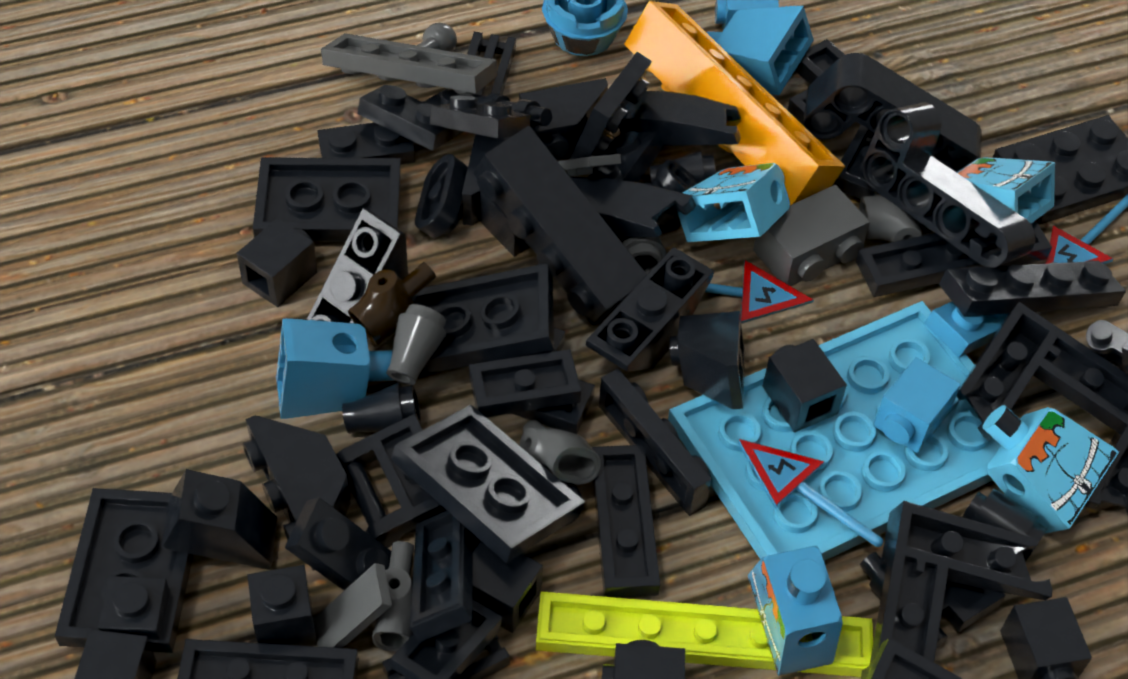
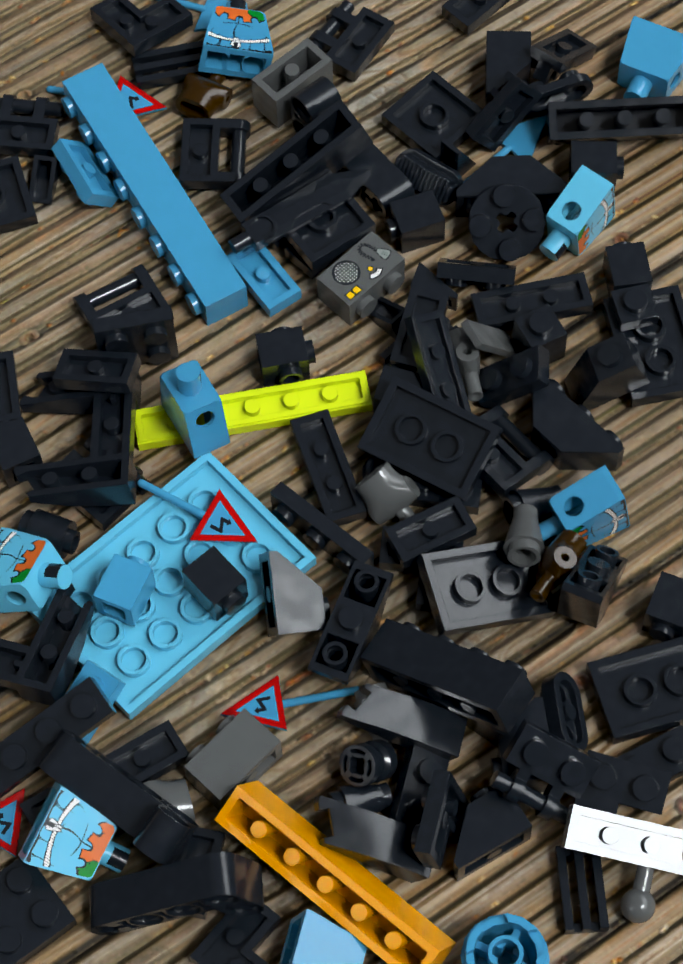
camera: 170 degrees right, 10 degrees up
dark grey piece [558,154,621,176] -> none
medium azure torso [678,163,790,242] -> none

